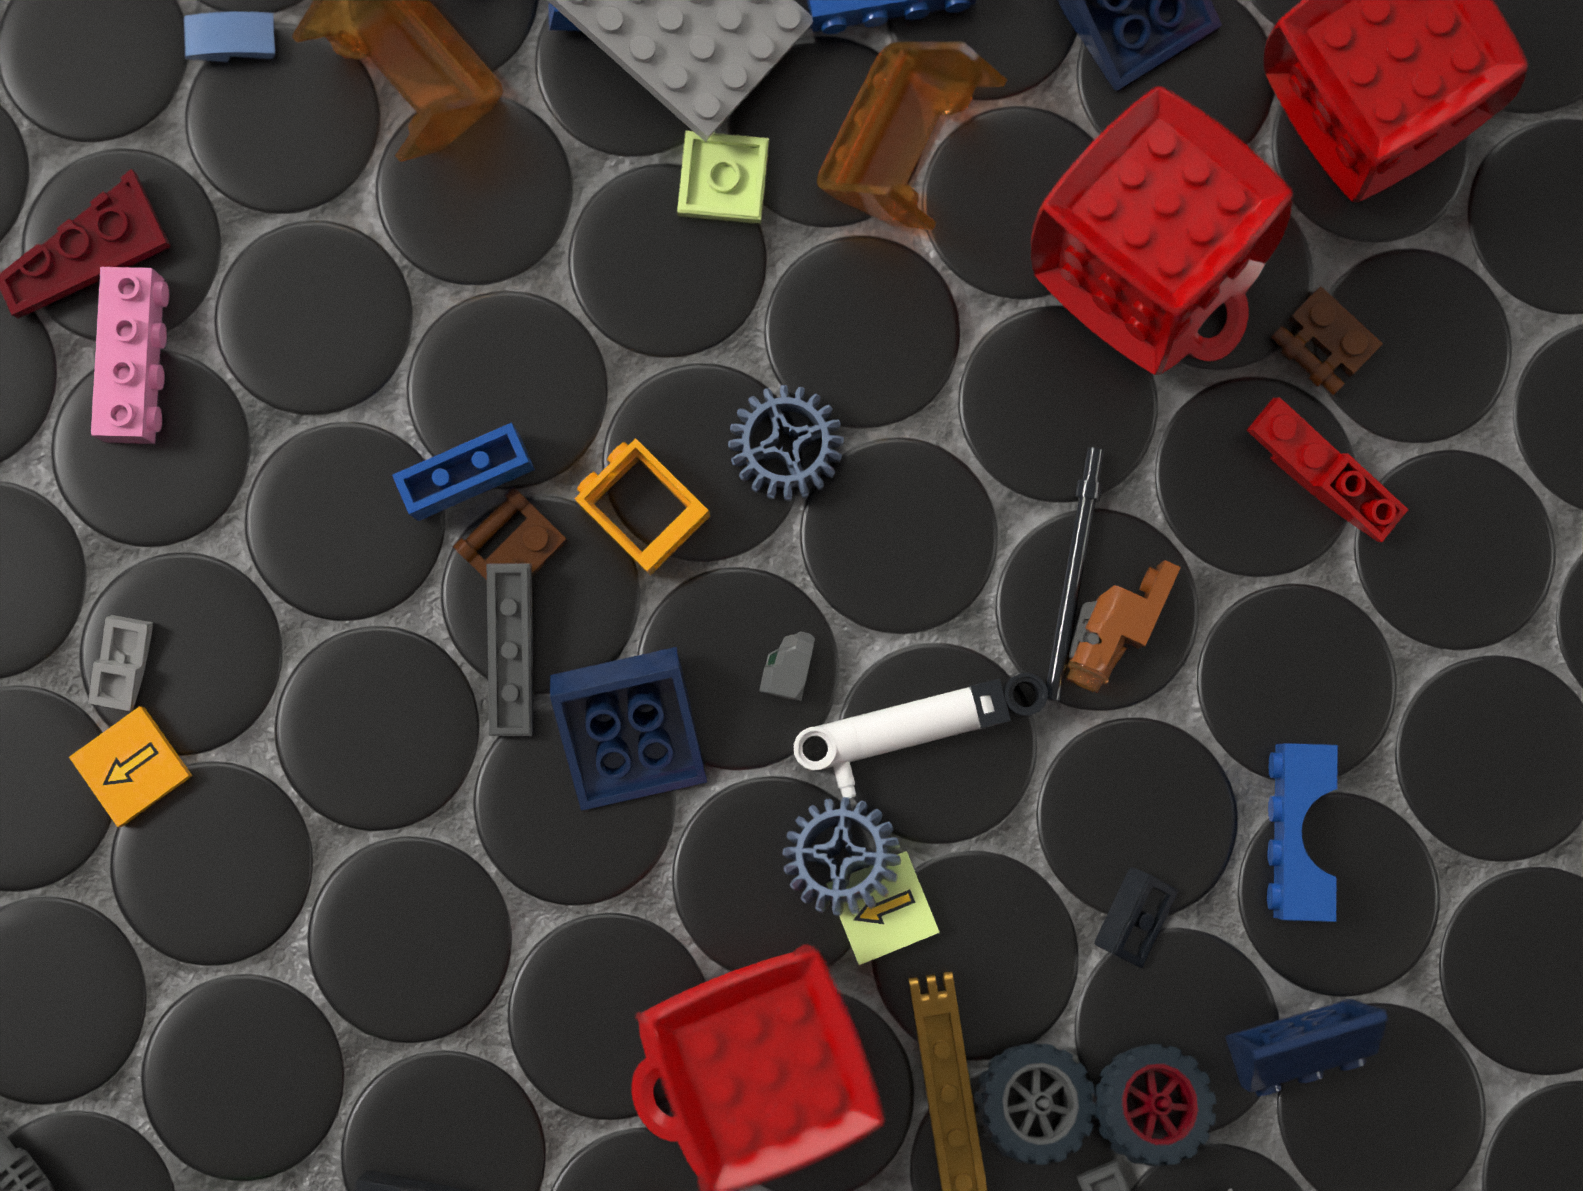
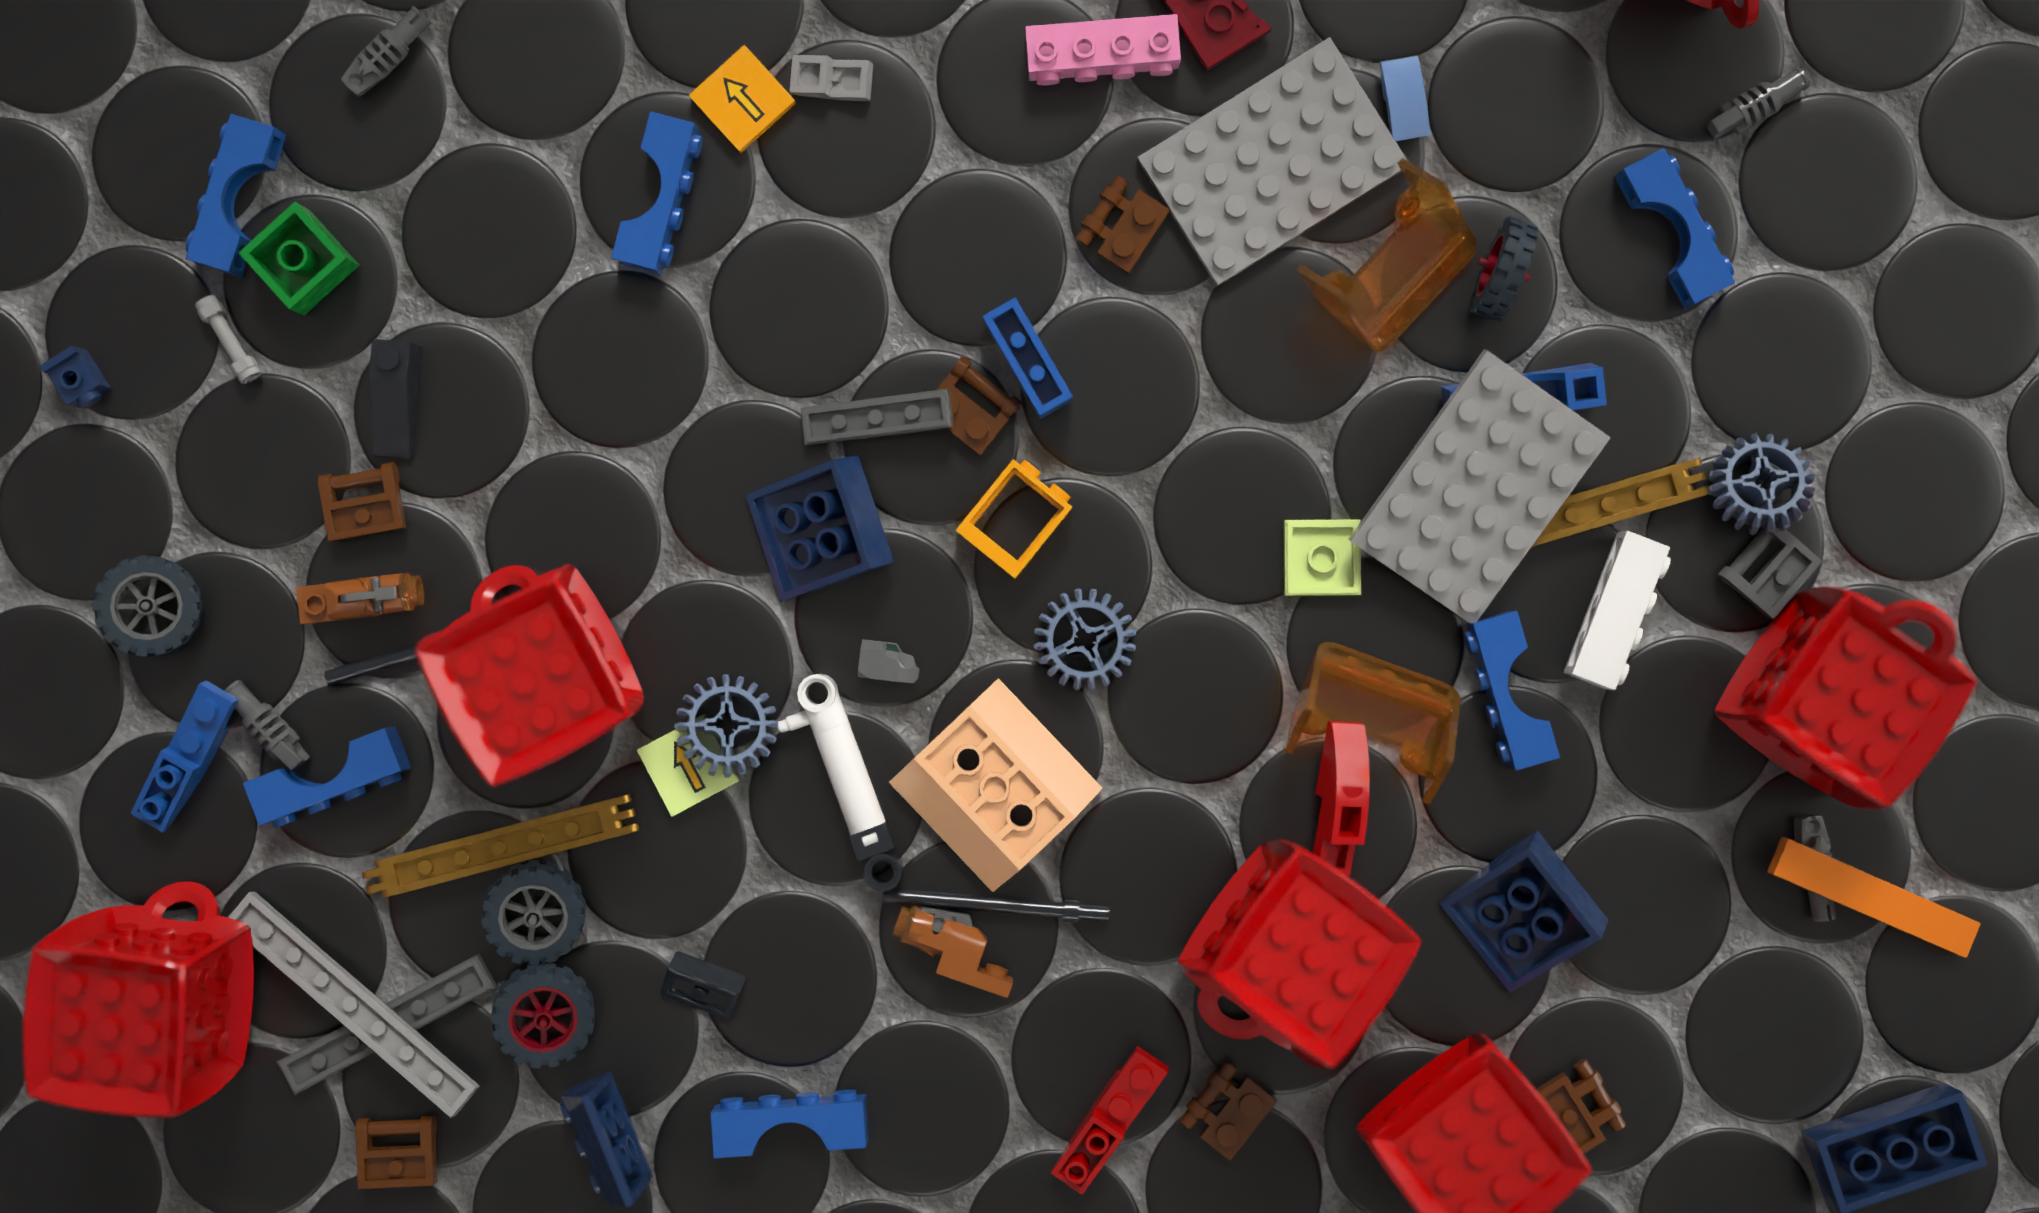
camera: 80 degrees right, 5 degrees up
none -> blue arch [611,111,703,275]
none -> light nougat slope [889,678,1102,892]
none -> reddish brown plate [1075,175,1170,275]
none -> light grey plate [1137,37,1410,287]
none -> red slope [1313,721,1370,876]

